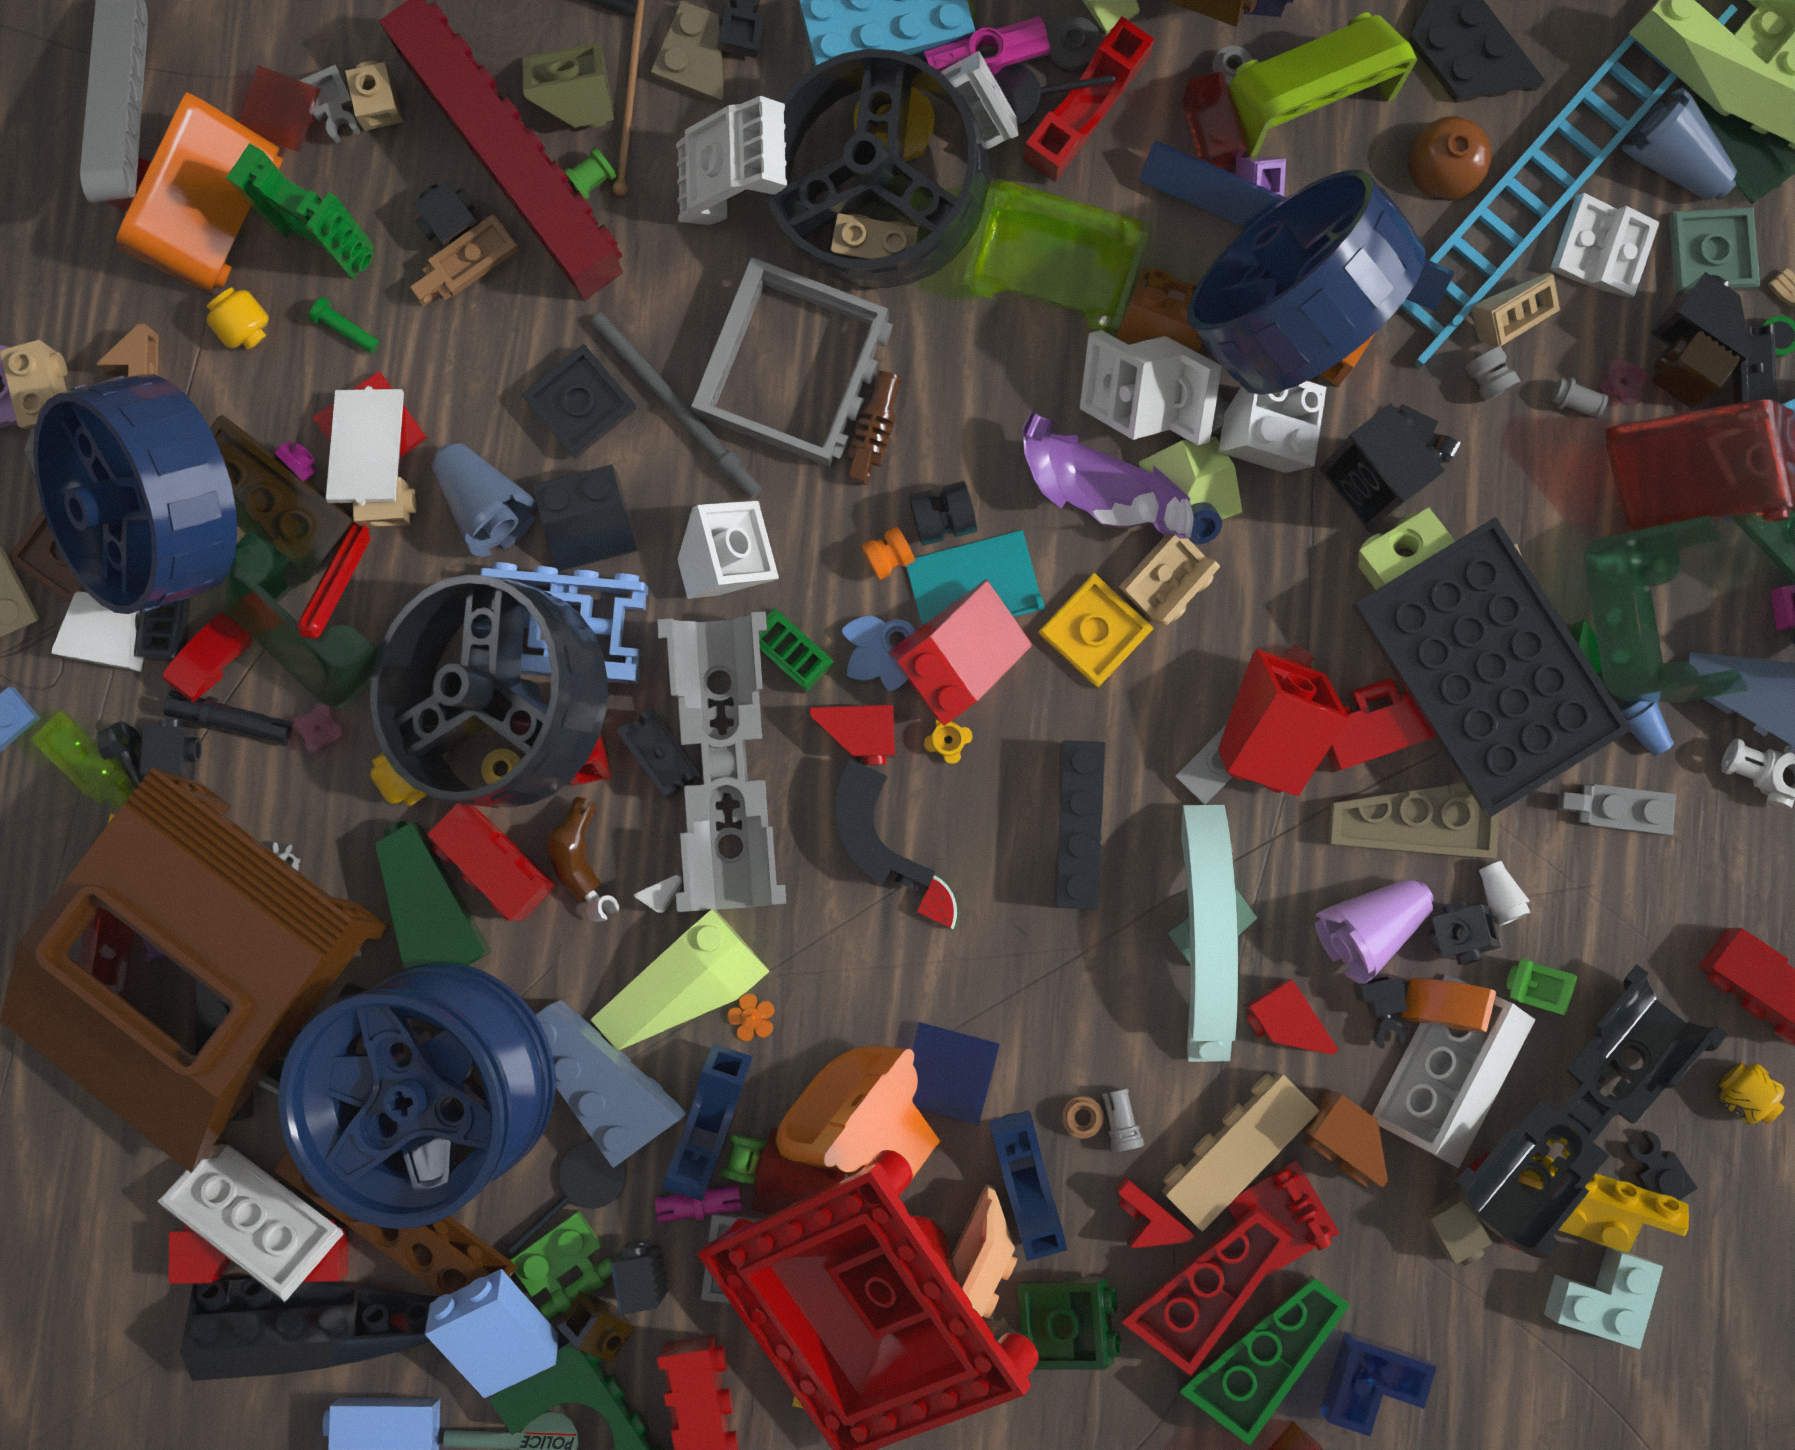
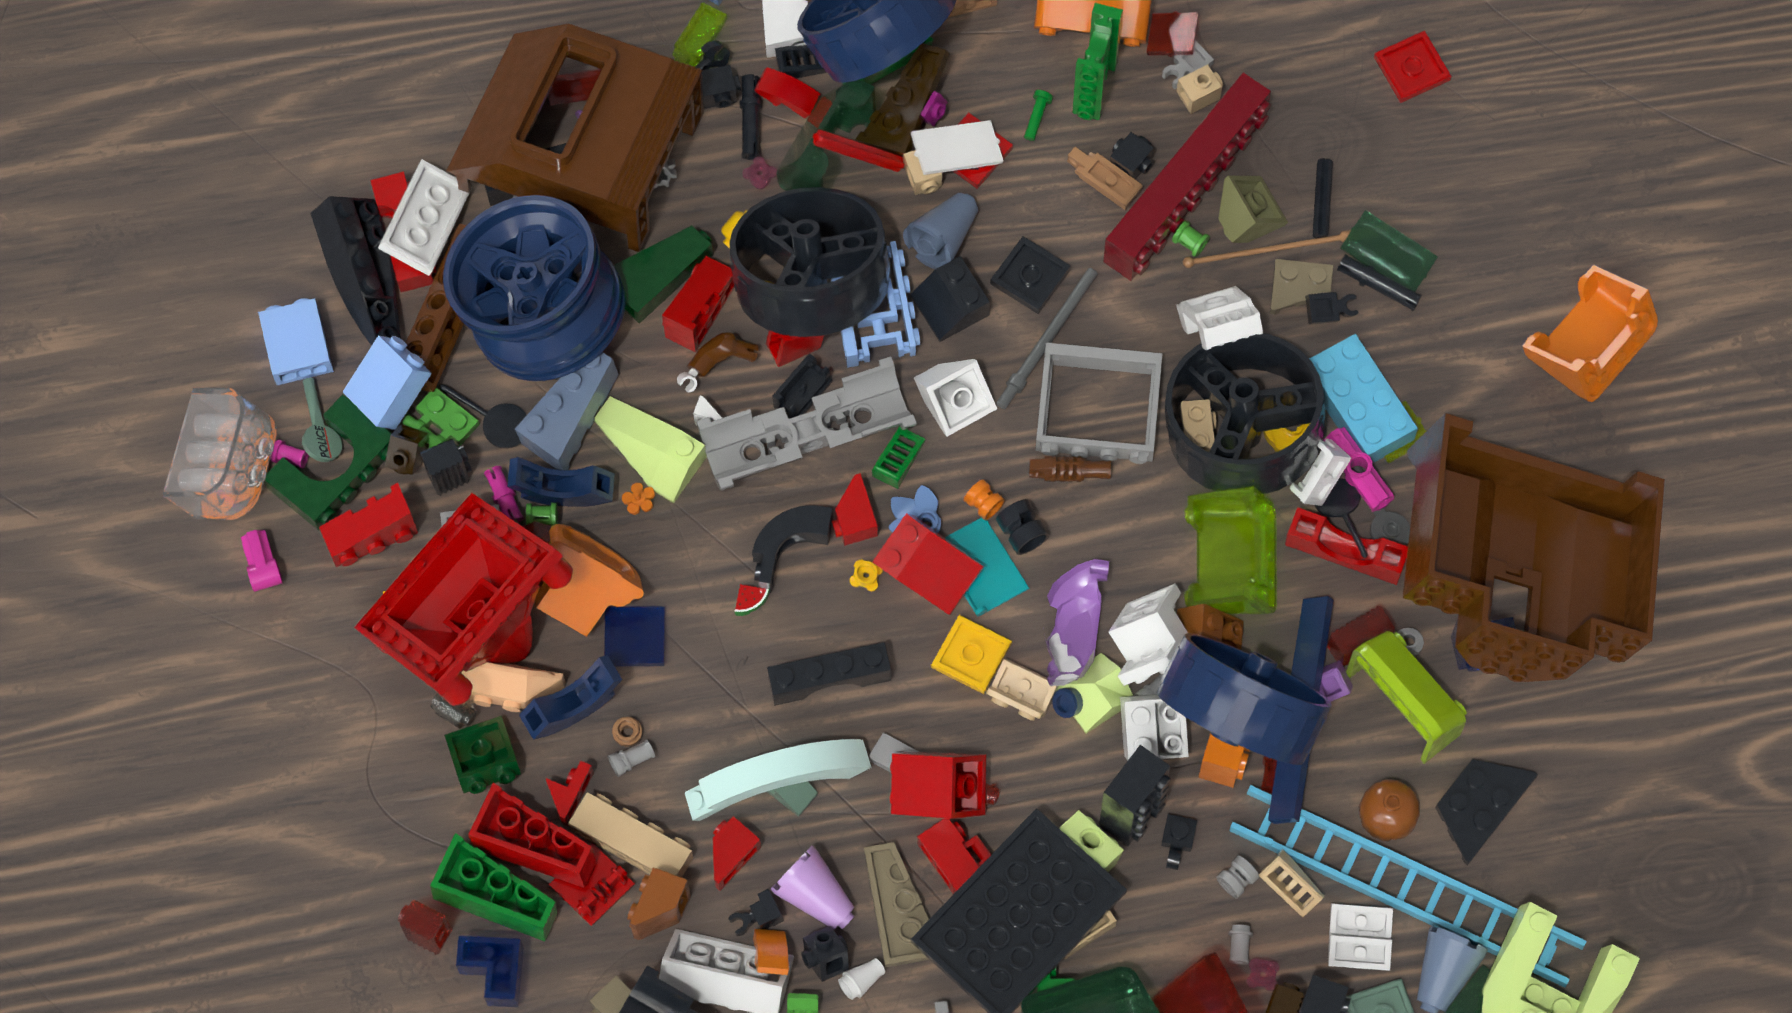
camera: 75 degrees right, 15 degrees down
yellow head [206,287,269,350] -> none

